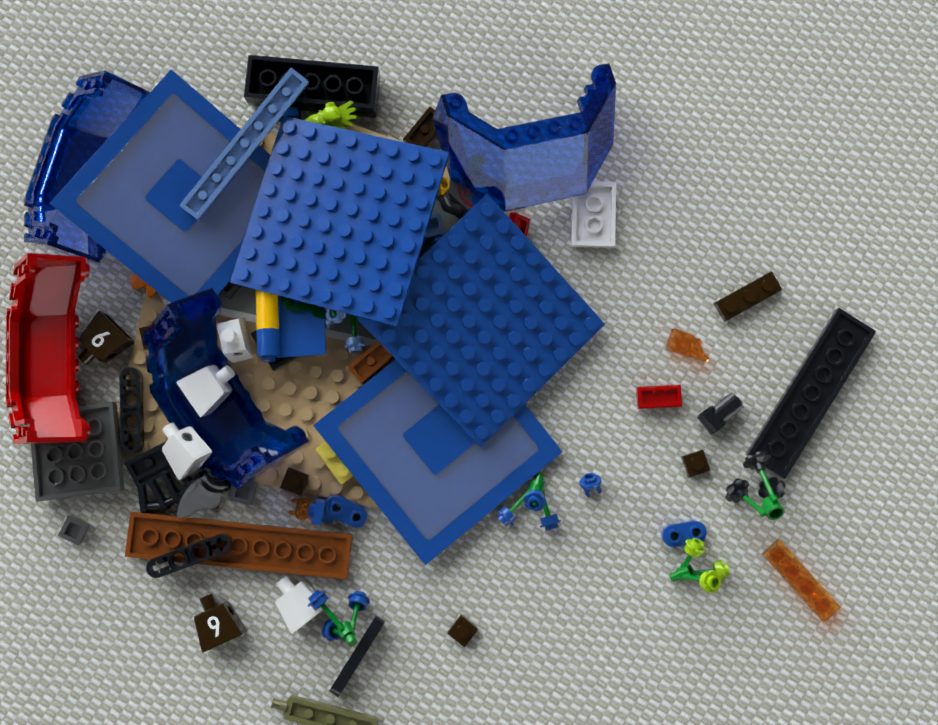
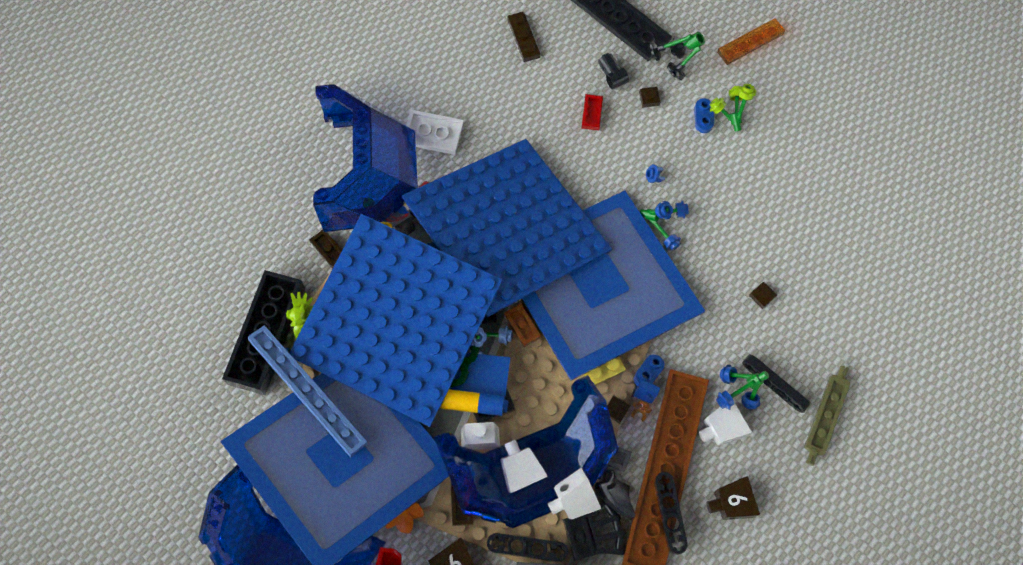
camera: 80 degrees left, 15 degrees down
clear orange slope [666,329,709,362] -> none

